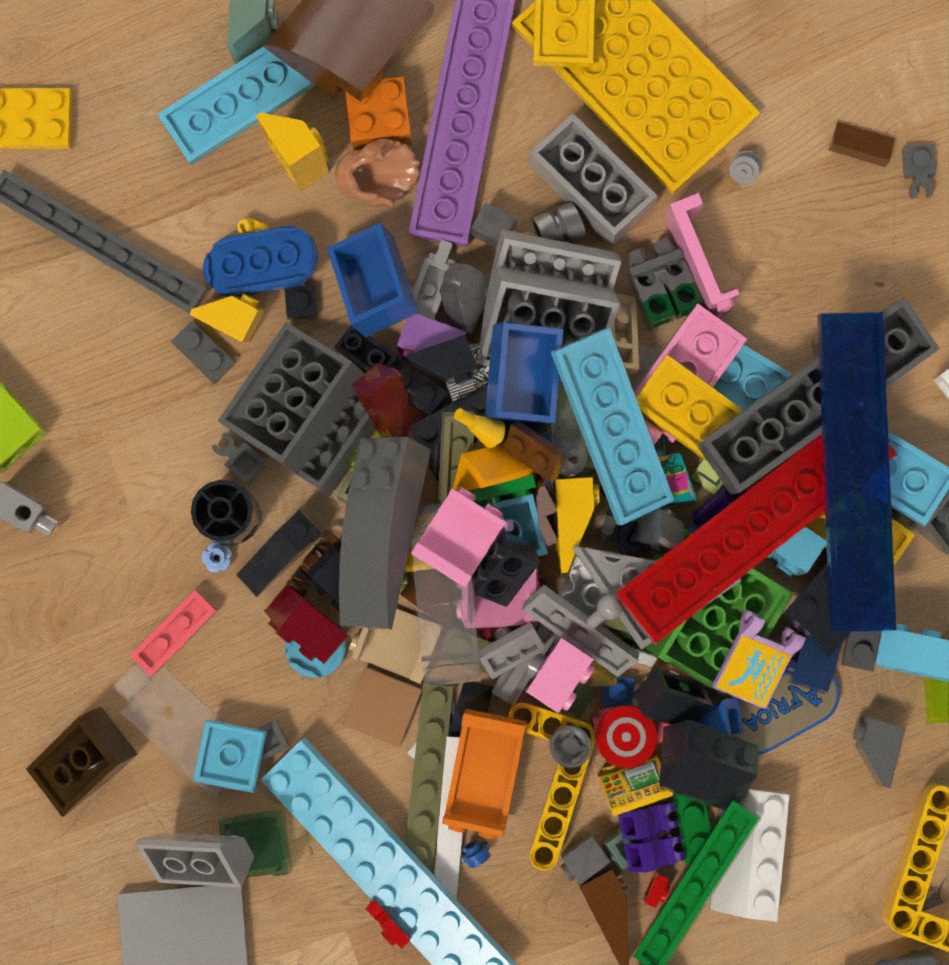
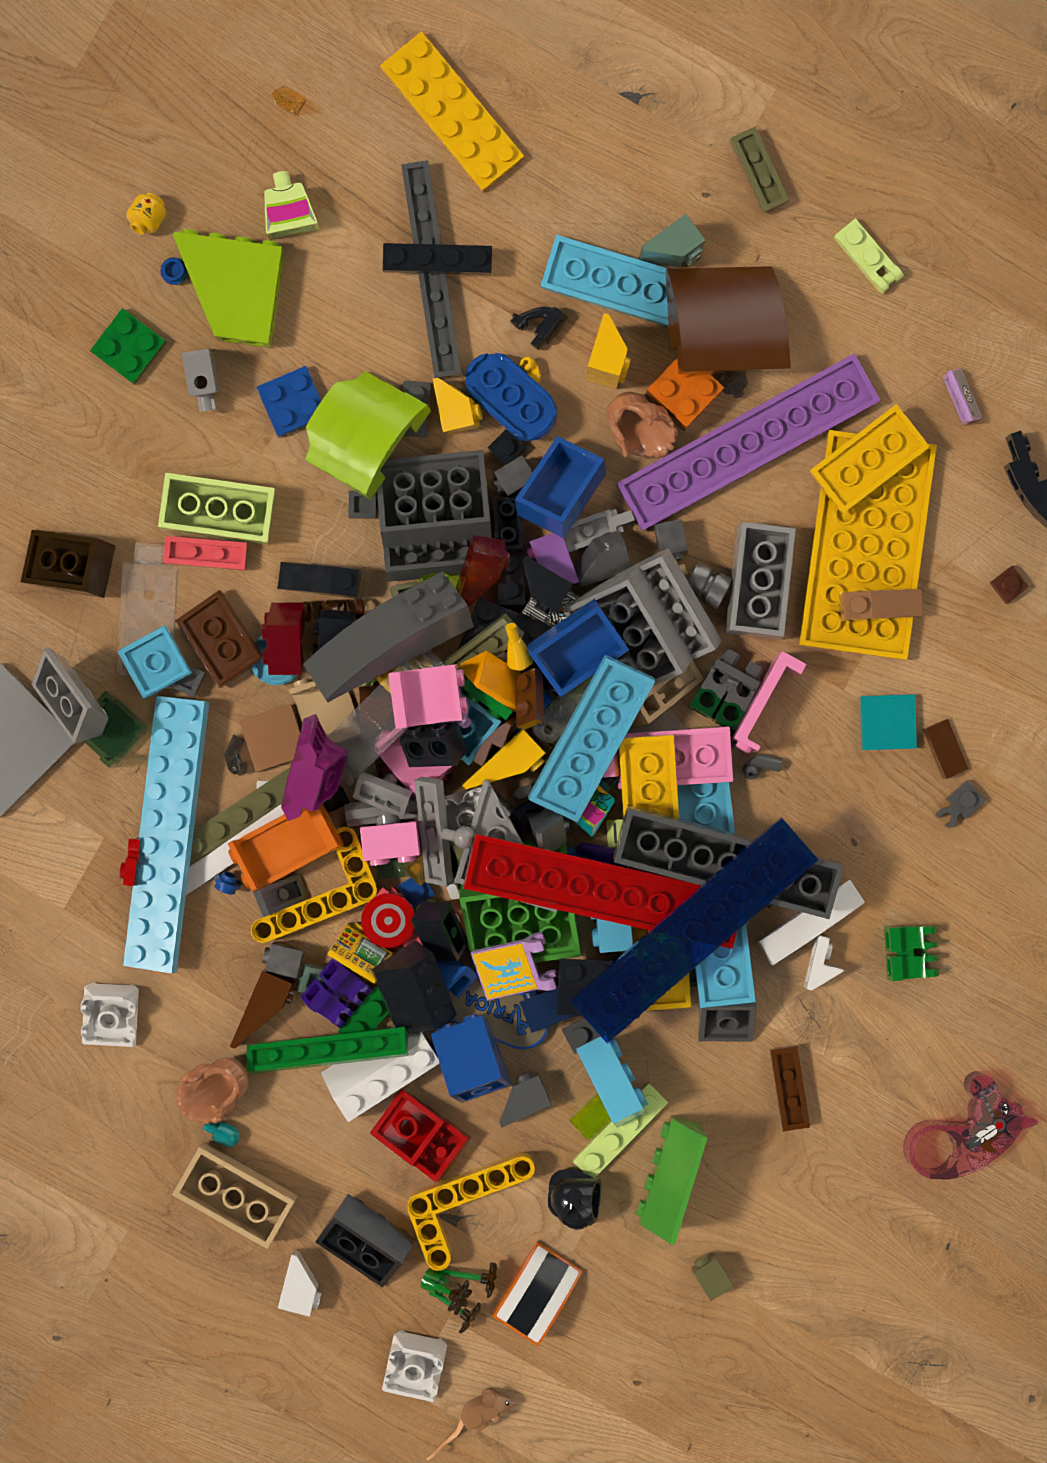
camera: 45 degrees right, 5 degrees up
black cylinder [191,479,262,546] -> none
light blue plate [202,542,232,572] -> none
flat silver wheel [549,725,591,768] -> none
red plate [642,870,671,908] -> none
light grey wheel [729,151,762,184] -> none
none -> yellowish green brick [158,473,275,545]
none -> reddish brown tile [175,590,263,688]
none -> clear smoke arm [224,734,248,776]
none -> dark grey slope [253,874,309,917]
none -> blue plate [256,366,321,438]
none -> magenta slope [281,714,349,821]
none -> lime slope [305,371,431,500]
none -> red slope [370,1089,472,1183]
none -> black plate [382,243,492,275]
none -> blue slope [431,1014,512,1103]
none -> flat silver brick [492,455,533,497]
none -> black plant [510,307,568,350]
none -> clear smoke tile [719,372,748,398]
none -> dark grey arm [743,754,782,780]
none -> white slope [757,880,865,965]
none -> medium nougat slope [839,589,923,622]
none -> teal tile [859,694,917,750]

